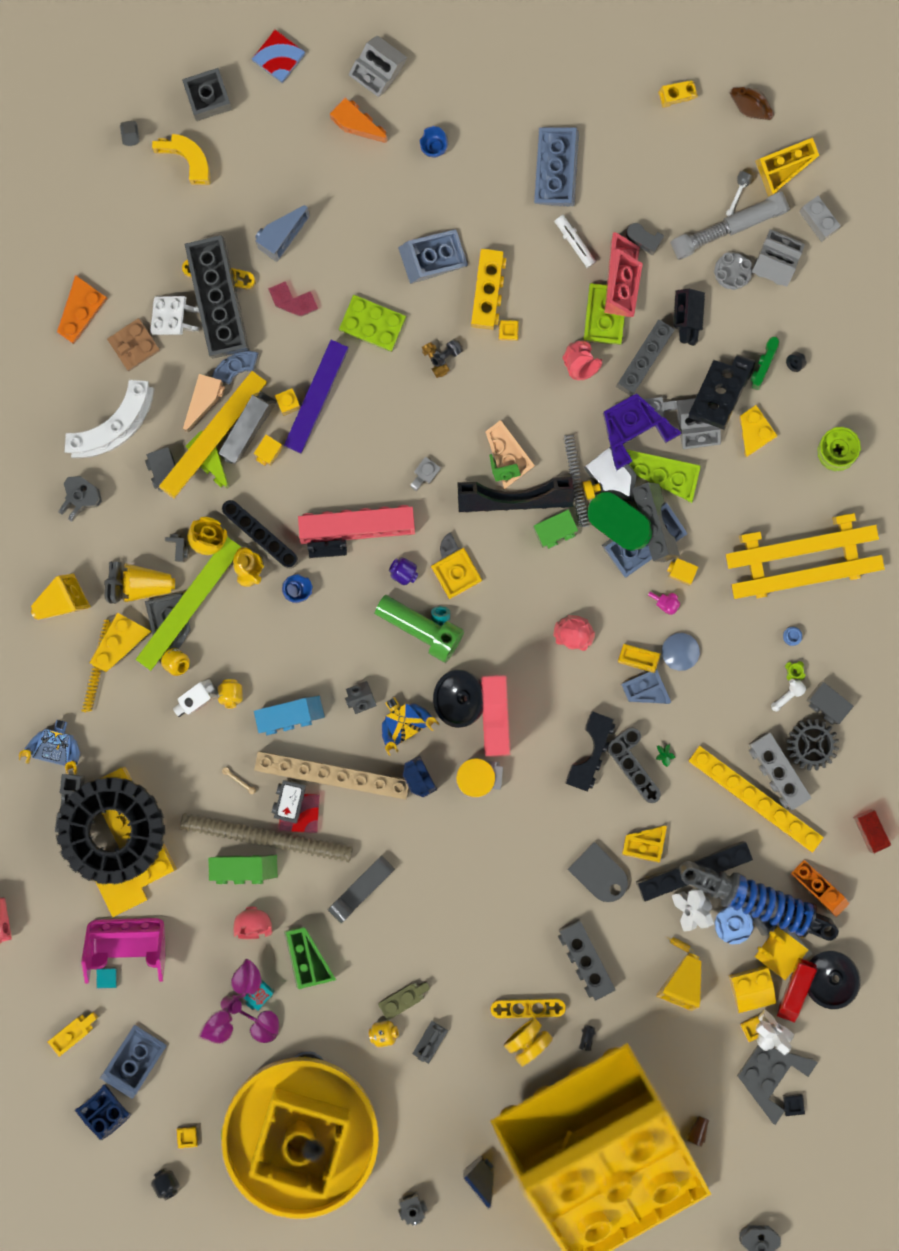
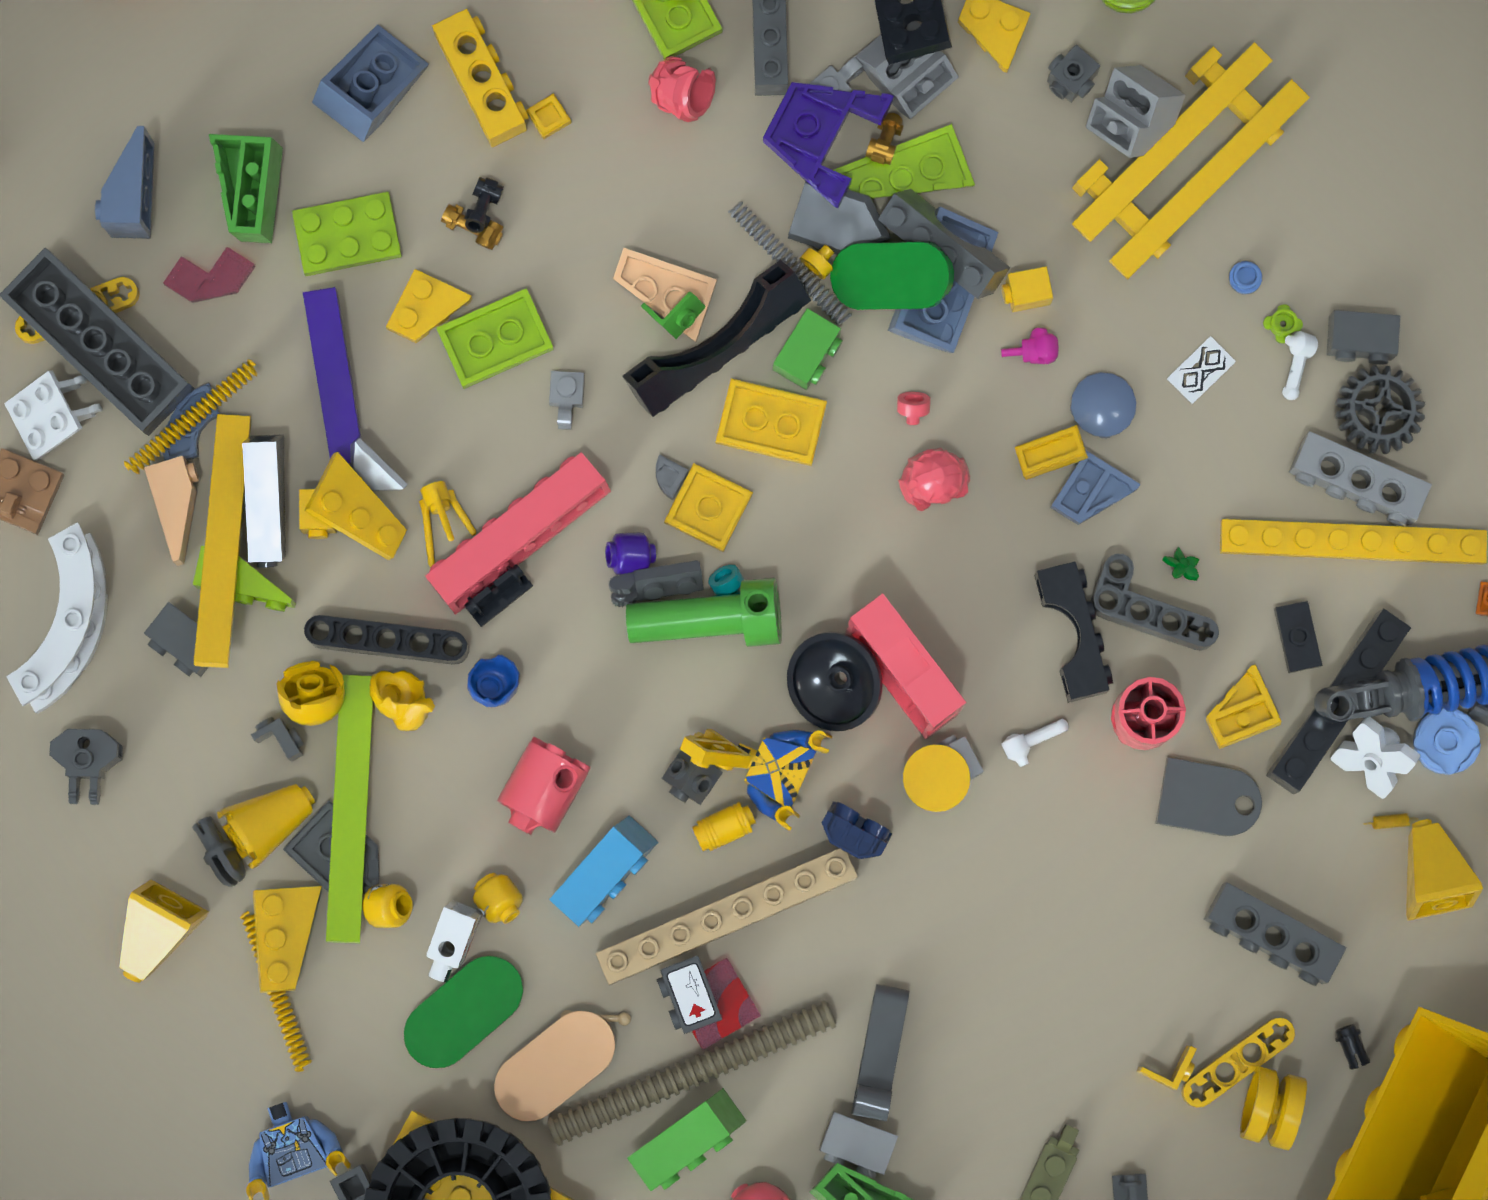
camera: 35 degrees left, 5 degrees down
yellow brick [275,388,301,416] -> none
none -> yellow piece [124,359,258,474]
none -> bright green wedge [209,134,283,243]
none -> yellow wing [304,452,407,560]
none -> light grey slope [350,438,408,491]
none -> yellow wing [386,269,473,343]
none -> green tile [404,956,523,1068]
none -> yellow plant [419,481,477,567]
none -> lime plate [436,288,554,389]
none -> light nougat tile [494,1011,615,1121]
none -> coral cylinder [497,737,591,835]
none -> dark grey hinge [609,560,704,608]
none -> yellow wing [680,729,753,771]
none -> yellow head [692,802,756,852]
none -> yellow tile [716,378,827,466]
none -> light grey brick [819,1112,898,1178]
none -> pearl gold bar [865,113,904,165]
none -> coral tile [897,392,930,425]
none -> white piece [1001,719,1069,767]
none -> dark grey brick [1047,45,1100,103]
none -> light grey piece [1086,65,1185,158]
none -> coral cylinder [1111,677,1186,750]
none -> yellow bracket [1137,1046,1197,1090]
none -> white sticker [1167,336,1236,404]
none -> black plate [1274,601,1323,673]

